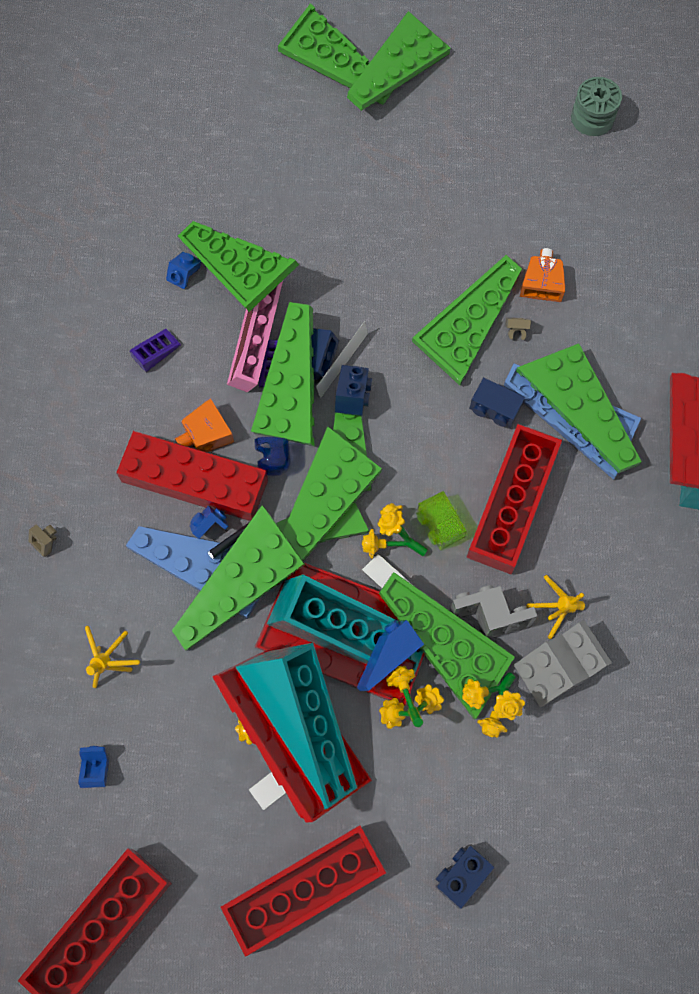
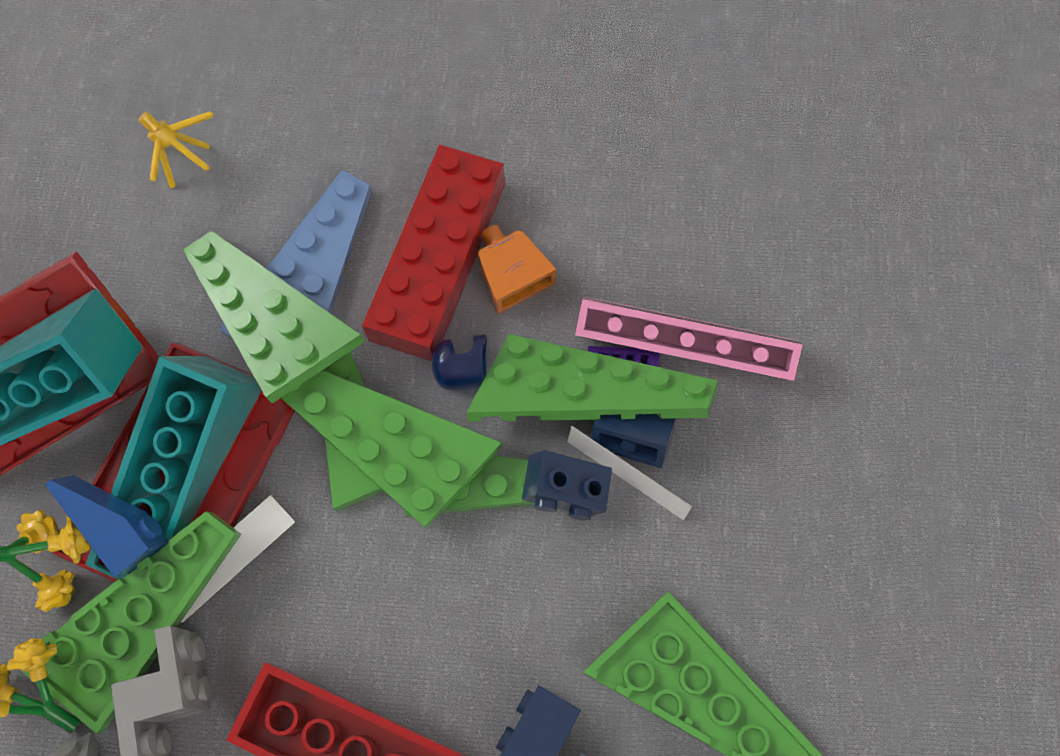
camera: 95 degrees right, 0 degrees up
dark tan tile [29,524,57,557] -> none
blue bracket [78,746,109,788] -> none
dark purple slope [130,329,181,372] -> none
blue bracket [166,252,201,289] -> none
bright green wing [178,221,299,312] -> none
blue bracket [190,505,229,539] -> none
black bar [208,522,250,559] -> none
yellow plant [362,503,428,559] -> none
clear neon green brick [416,491,467,550] -> none

